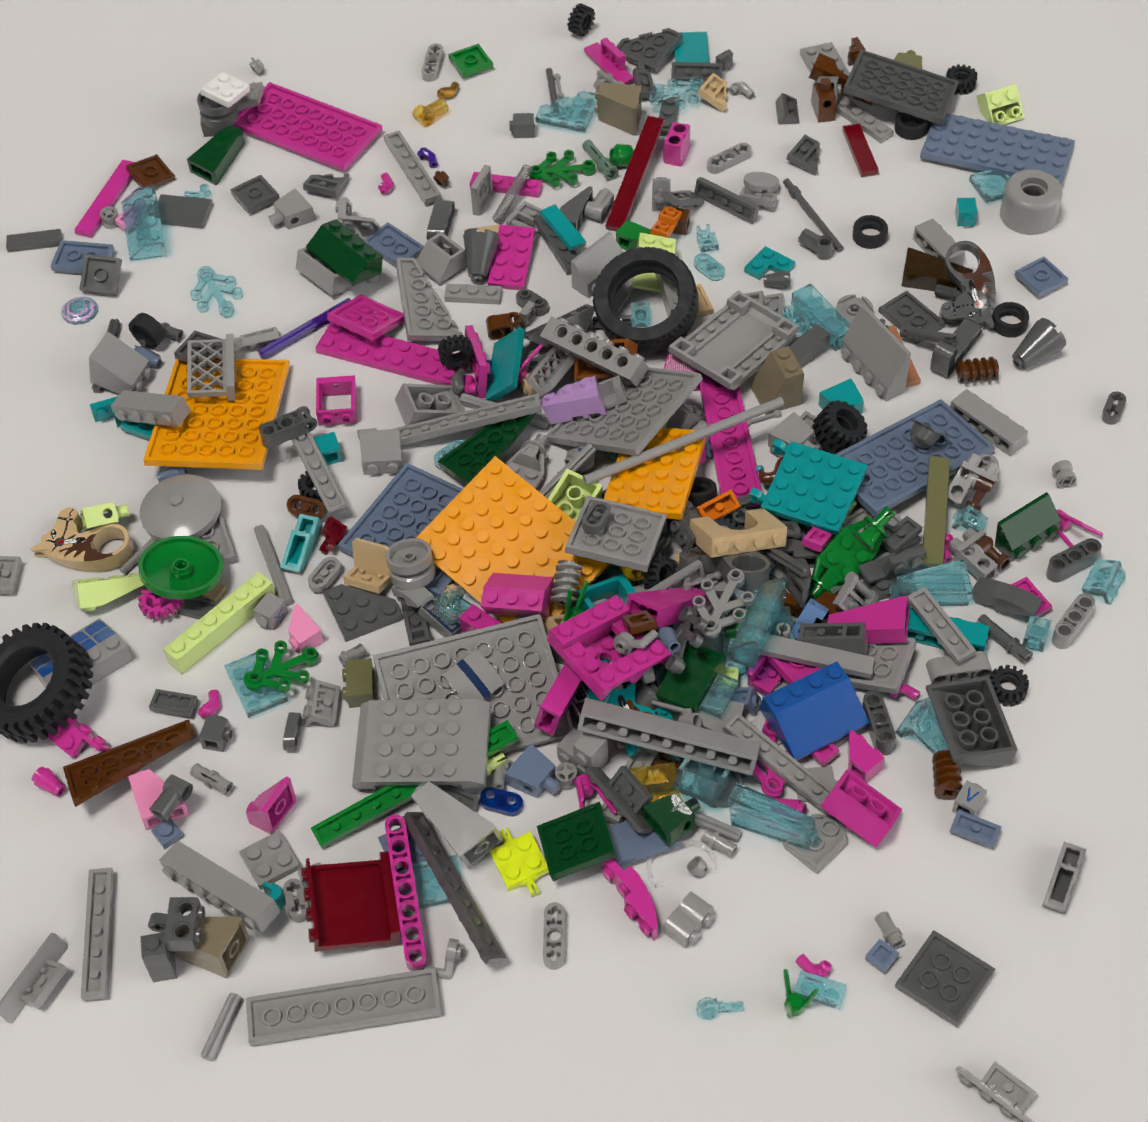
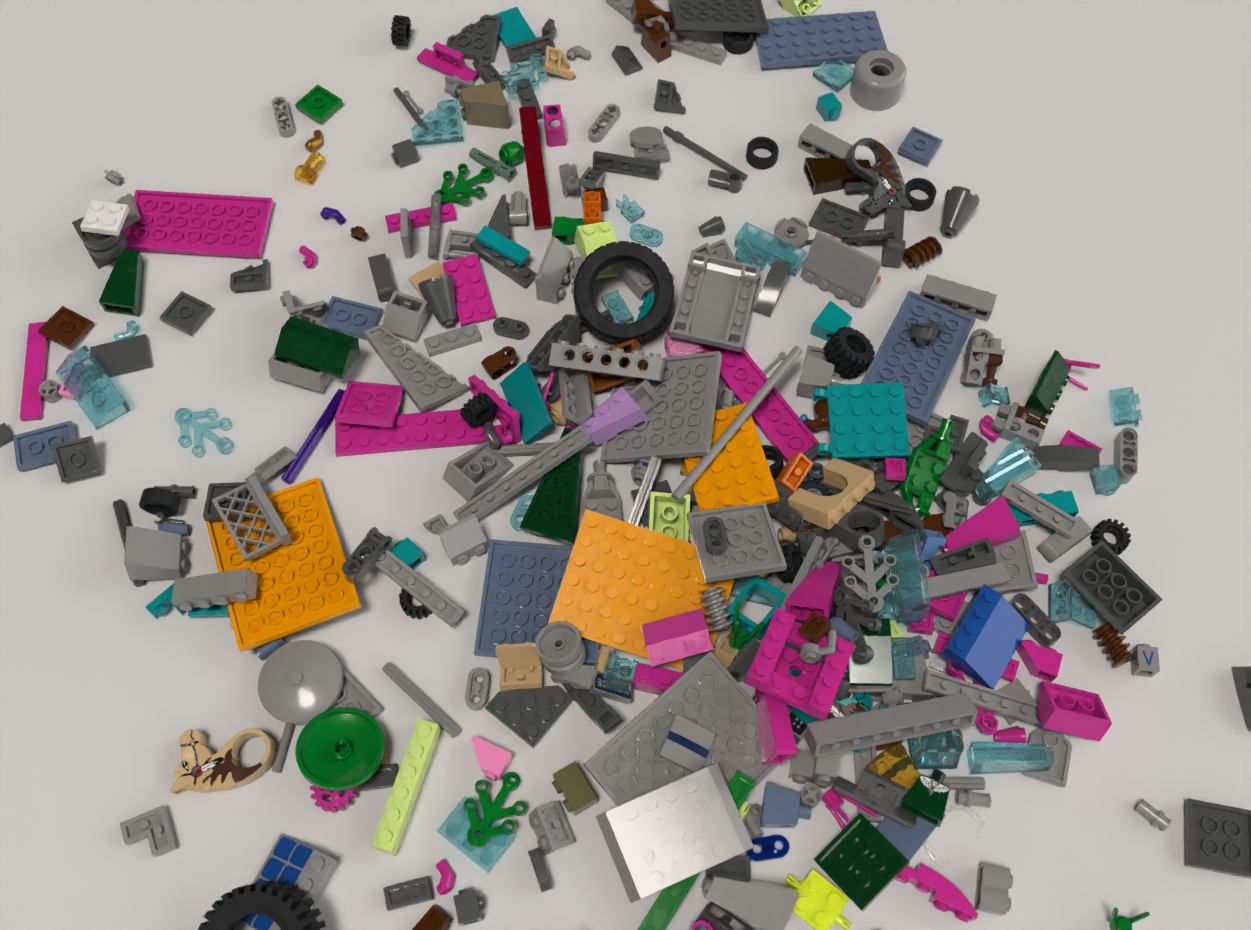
camera: 30 degrees left, 10 degrees up
dish [61,297,98,325] -> none
yellowish green wedge [72,573,143,611] -> none
yellowish green torso [80,502,129,532] -> none
light grey brick [253,592,288,630] -> none
light grey torso [269,188,315,229] -> none
teal slope [280,514,323,573] -> none
reddish brown plate [286,495,327,519] -> none
dark pink window [316,375,357,426] -> none
dark red plate [319,516,347,555] -> none
light grey pin [338,643,367,667] -> none
light grey plate [384,130,441,205] -> none
light grey tile [519,301,536,328] -> none
light grey hinge [687,856,707,877] -> none
teal plate [744,246,796,280] -> none
dark tan slope [751,346,804,415] -> none
clear light blue plate [794,970,847,1010] -> none
dark pink arm [795,954,832,978] -> none
dark red tile [842,123,879,177] -> none
sand blue plate [865,939,899,973] -> none
olive tile [921,456,950,568] -> none
sand blue plate [950,809,1002,849] -> none
dark grey pin [977,614,1033,664] -> none
dark grey beam [1046,538,1102,583] -> none
light grey wheel [1052,460,1077,488] -> none
dark grey beam [1101,391,1126,425] -> none

